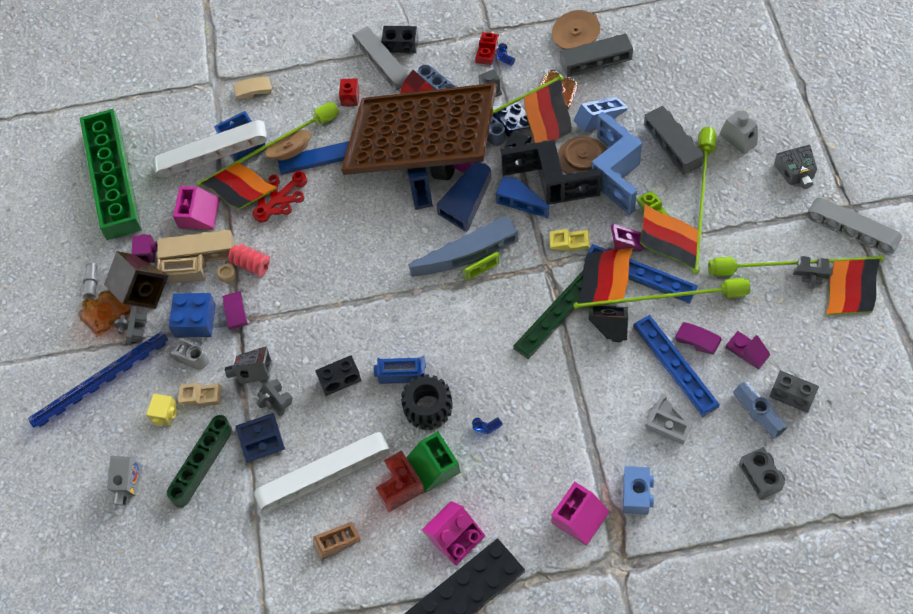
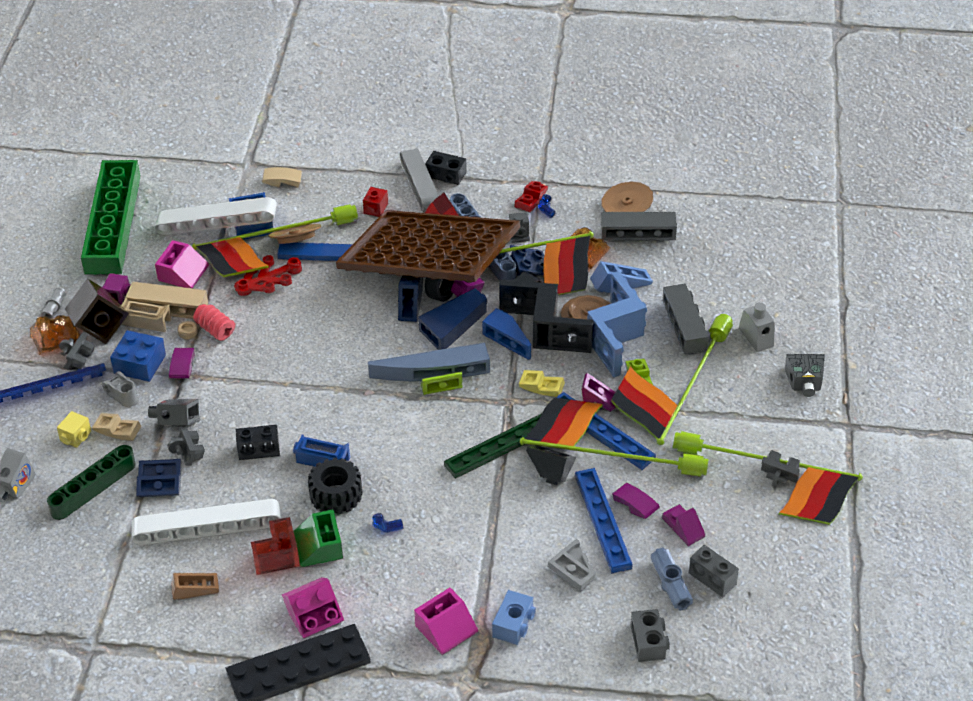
camera: 10 degrees right, 15 degrees down
light grey beam [807,198,902,255] -> none

